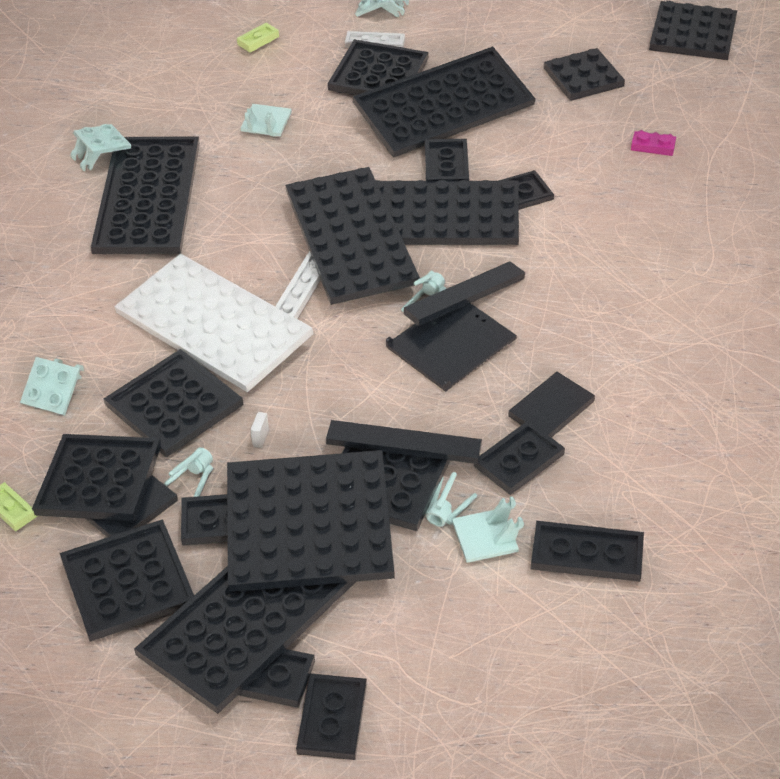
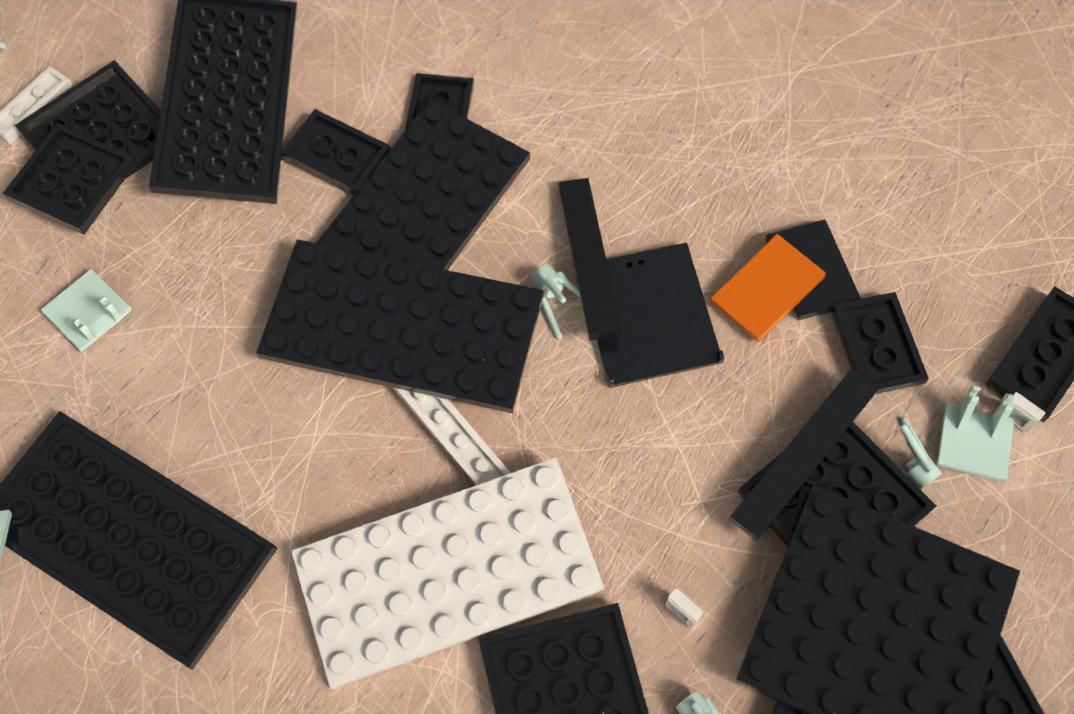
camera: 60 degrees left, 20 degrees up
none -> black plate [3,123,137,235]
none -> orange tile [711,234,826,342]
none -> white tile [1009,392,1046,433]

